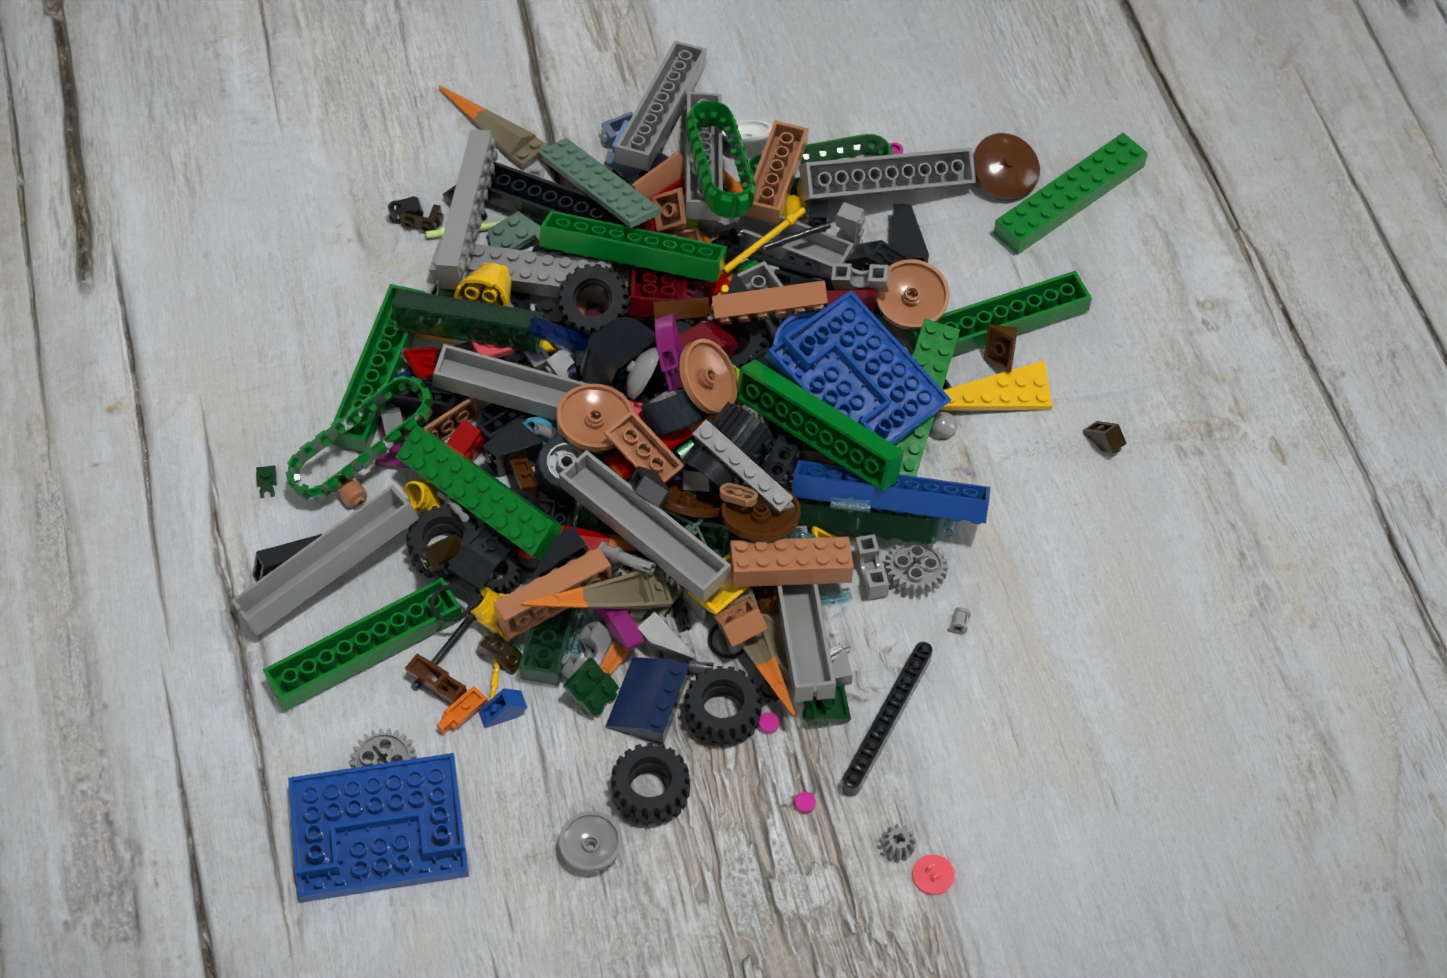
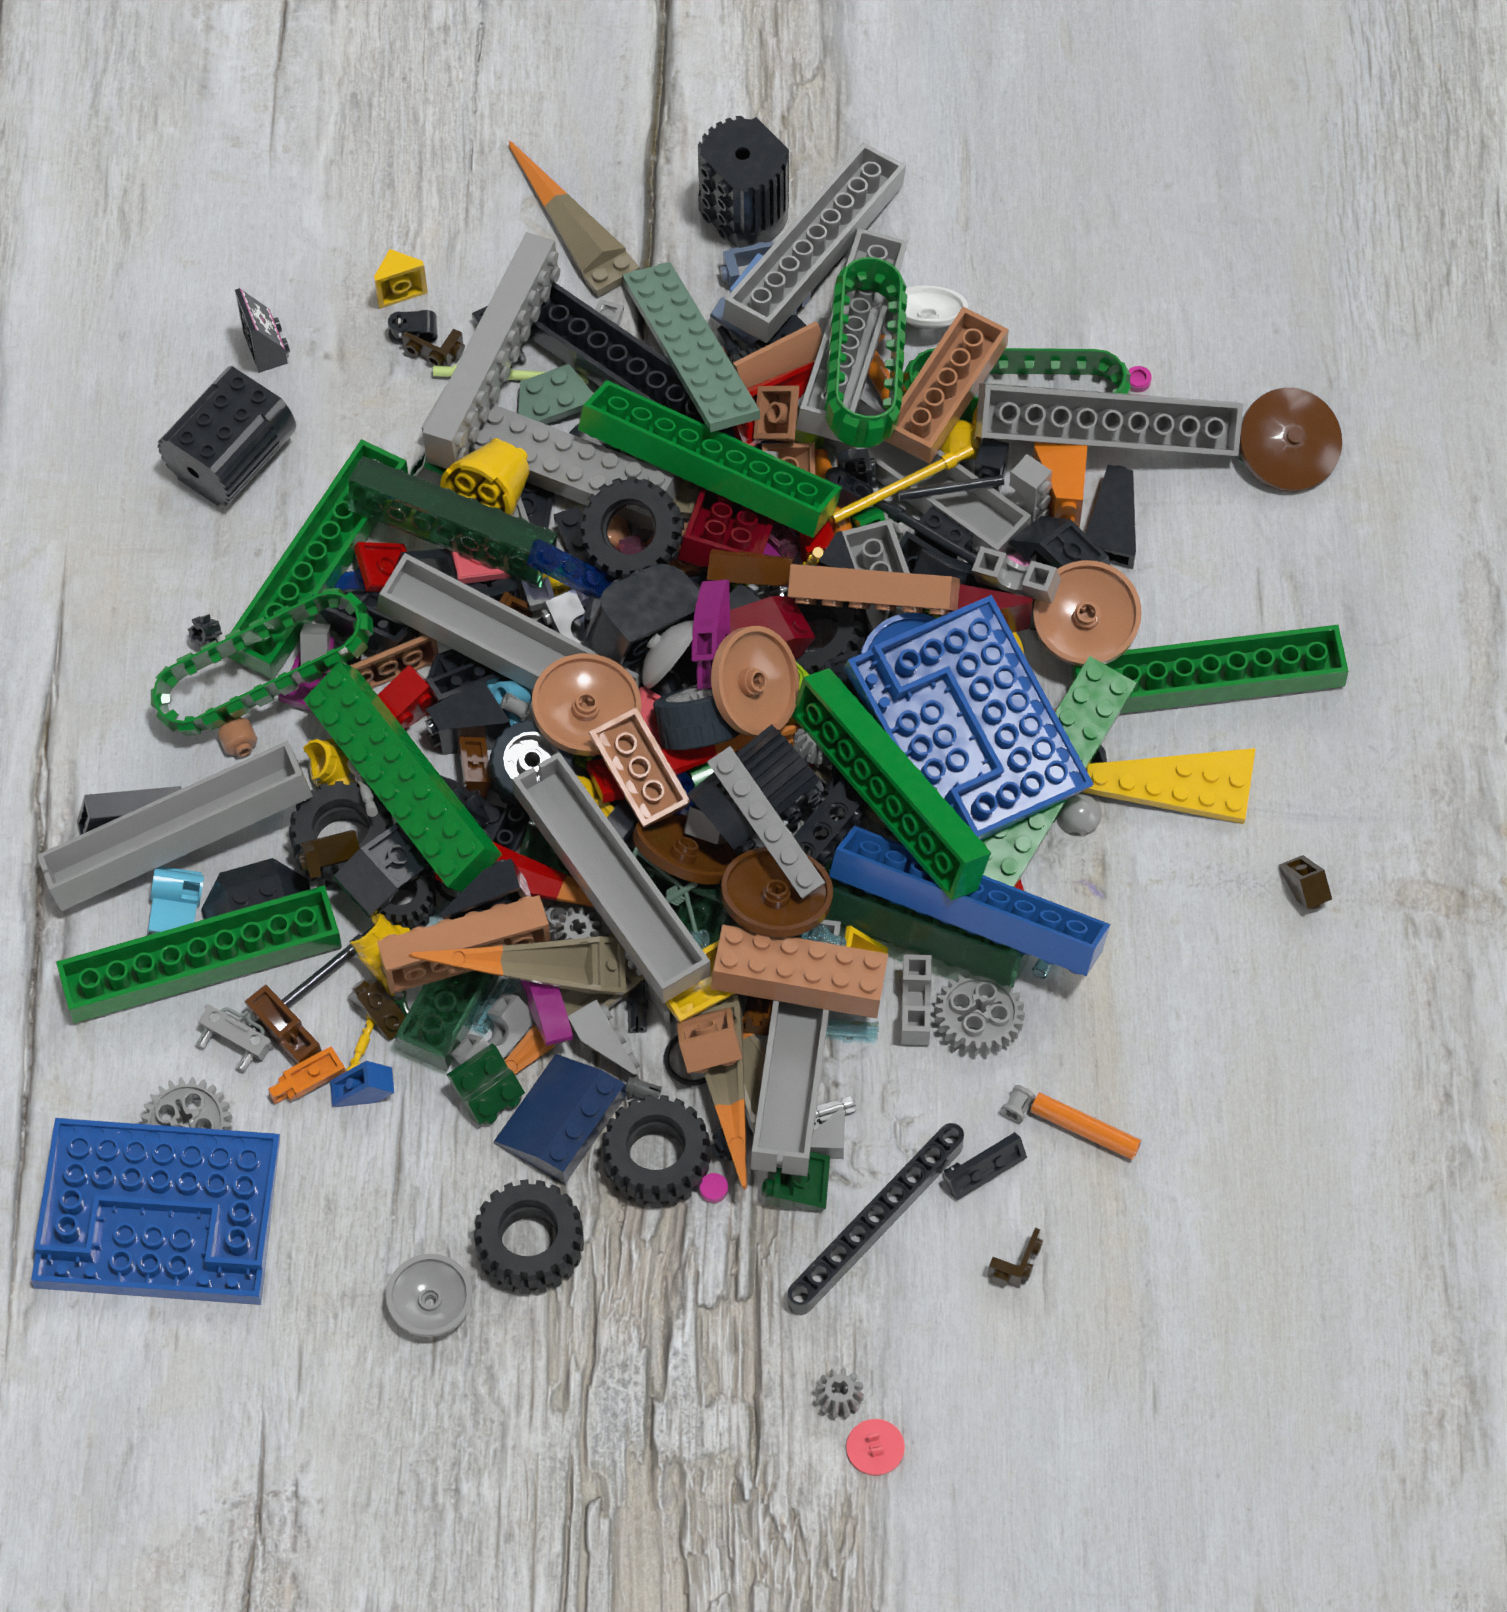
camera: 15 degrees right, 5 degrees up
dark green plate [256,465,277,498] -> none
black tyre [430,584,472,622] -> none
light grey pin [598,541,656,575] -> none
black slope [629,466,671,508] -> none
medium nougat plate [720,483,758,507] -> none
dark pink tile [795,792,816,814] -> none
clear light blue pin [831,496,871,513] -> none
reddish brown slope [984,324,1017,373] -> none
green brick [994,132,1148,255] -> none
none -> medium azure piece [148,866,204,933]
none -> black piece [157,366,296,506]
none -> black gear [188,614,222,649]
none -> light grey piece [196,1004,274,1071]
none -> black wedge [201,858,310,919]
none -> black slope [235,288,290,373]
none -> yellow slope [374,249,428,309]
none -> black piece [698,115,789,248]
none -> black hinge [944,1132,1027,1200]
none -> dark brown bracket [988,1227,1043,1288]
none -> orange piece [1030,1092,1142,1160]
none -> orange slope [1033,441,1087,527]

